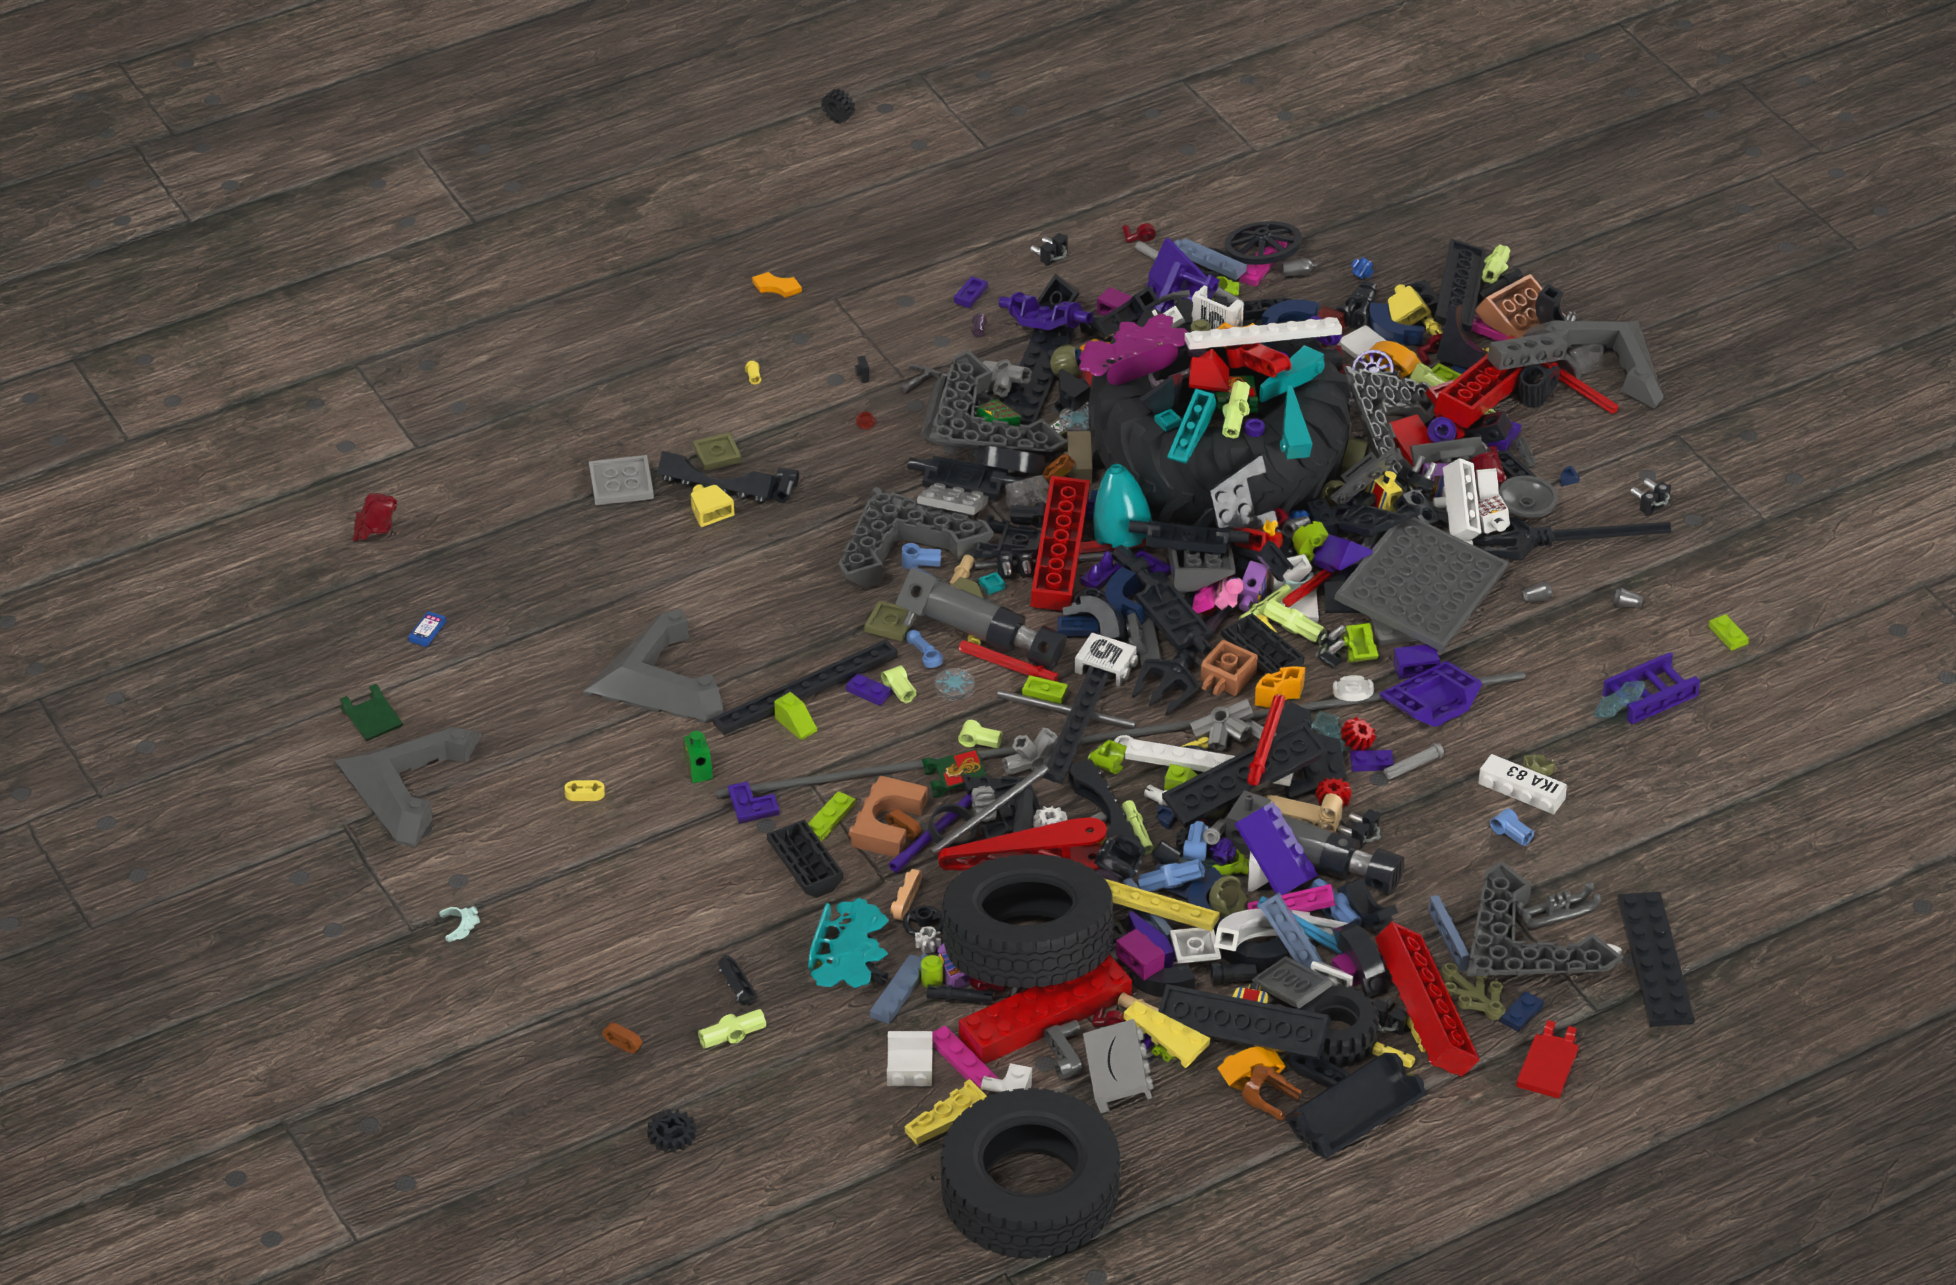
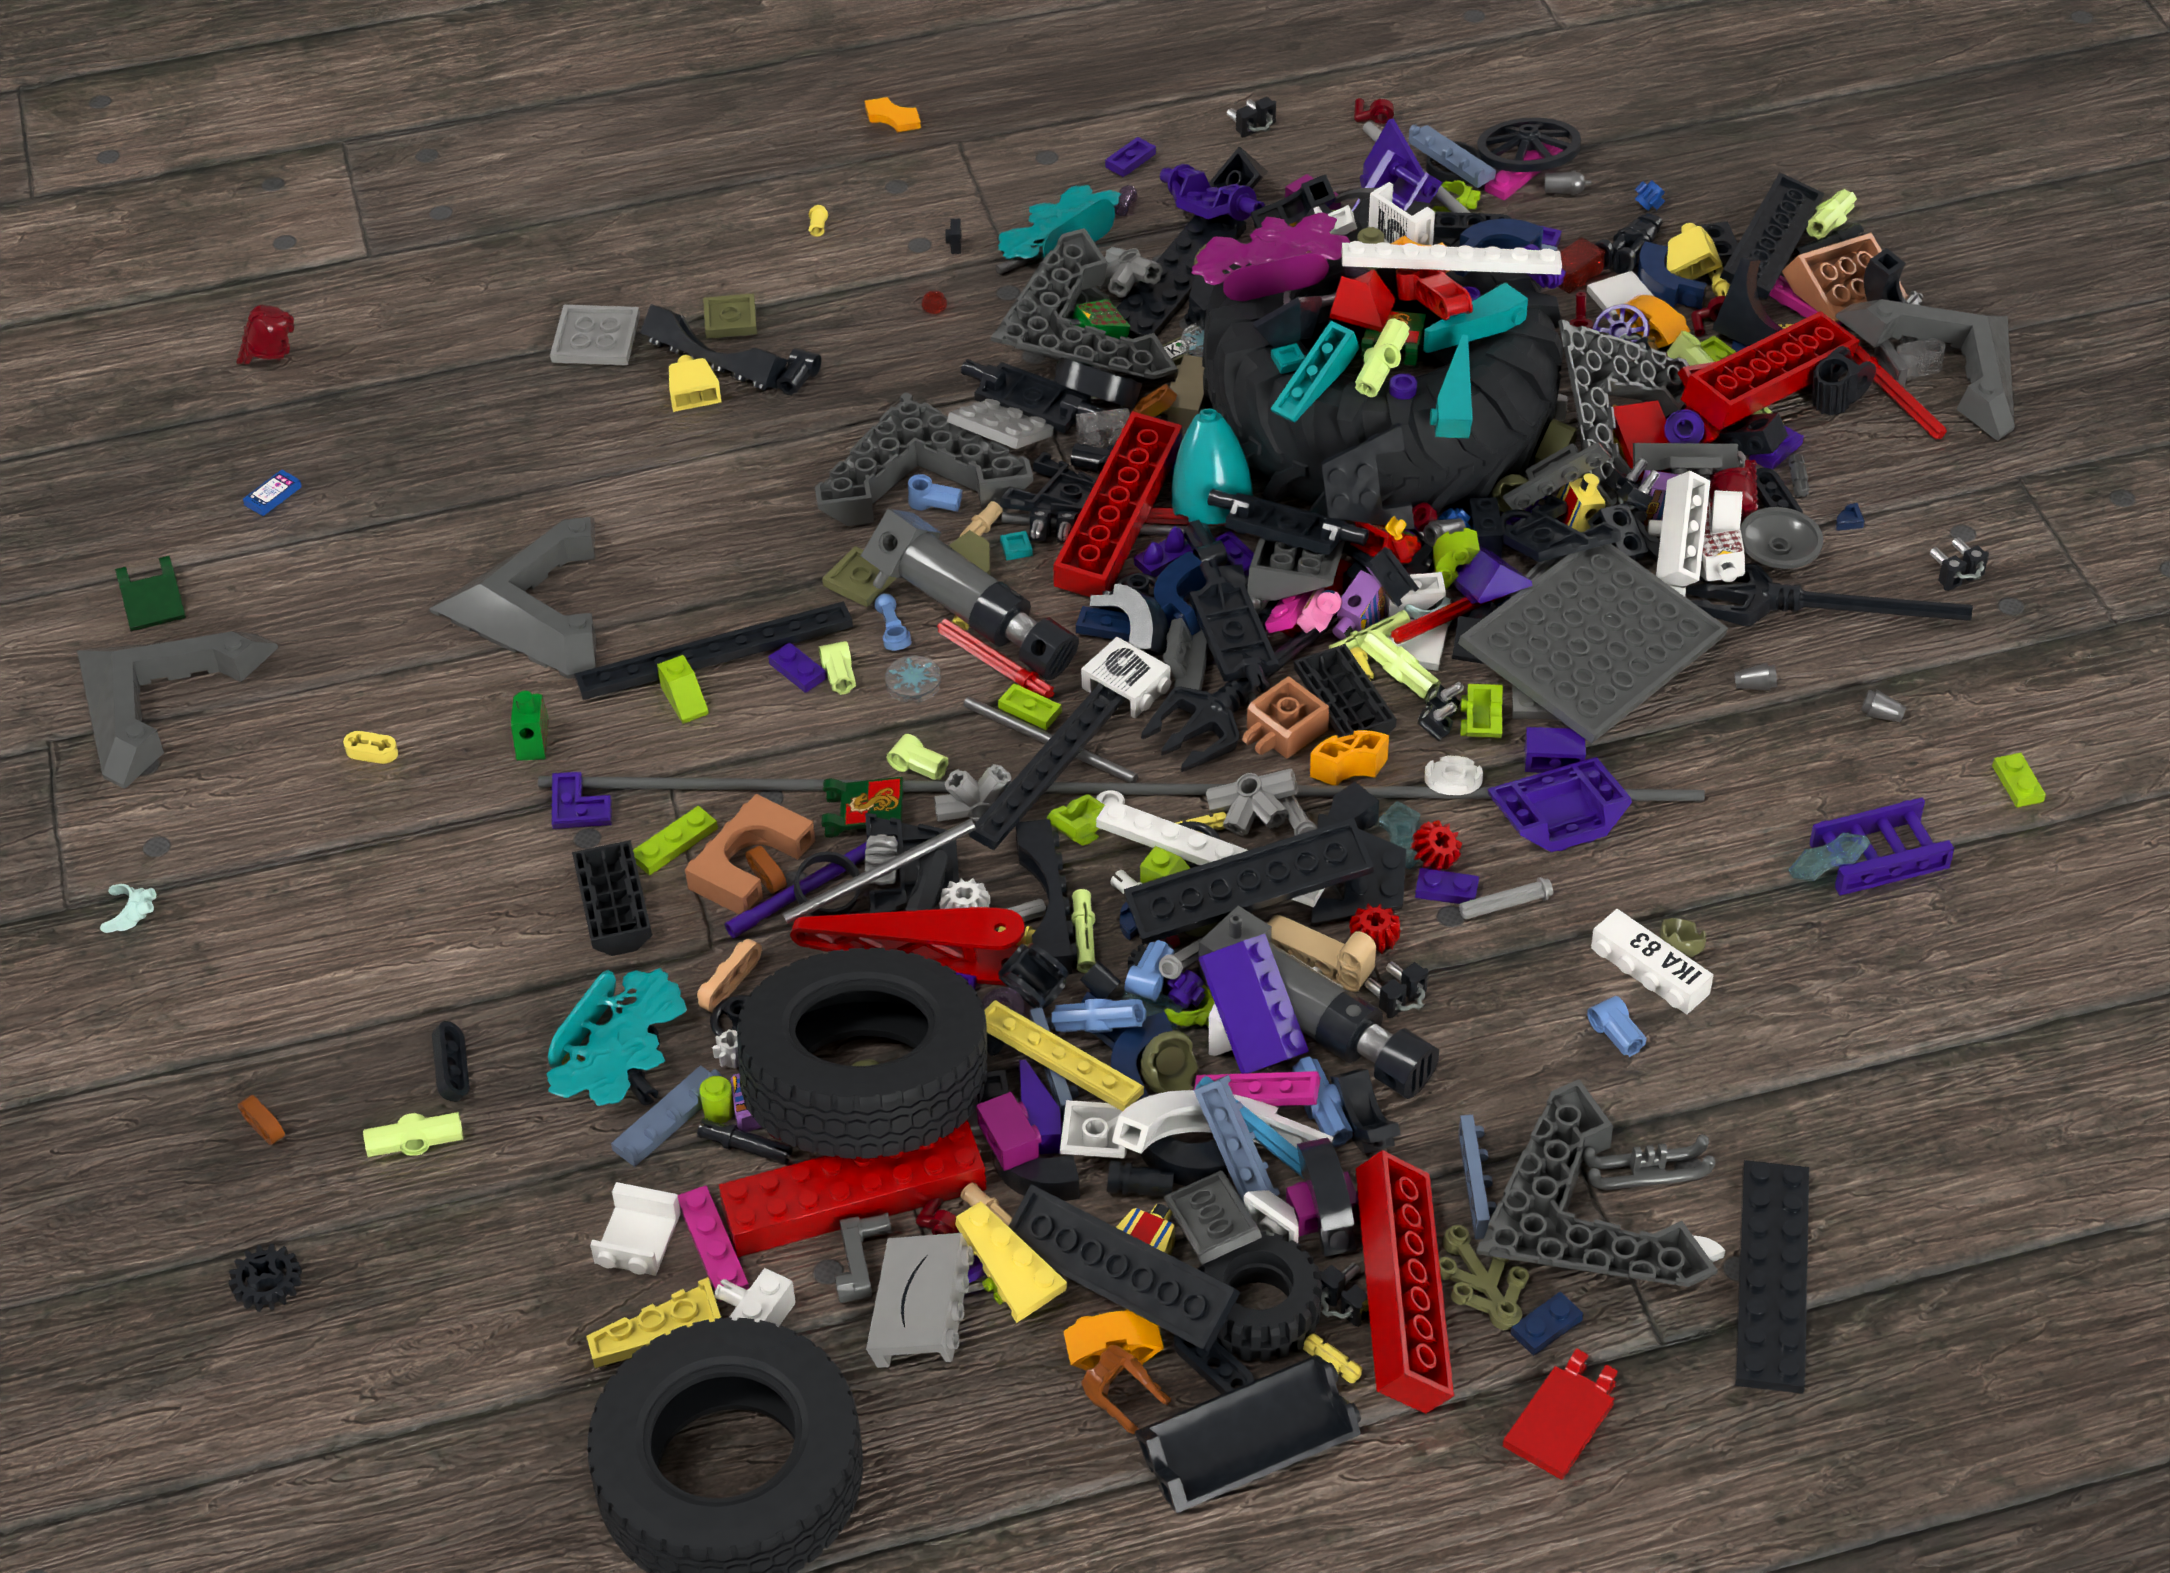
camera: 15 degrees right, 5 degrees up
red axle [1247,694,1285,786] -> none
dark grey brick [1487,332,1568,370] -> none
none -> teal plant [998,185,1121,260]

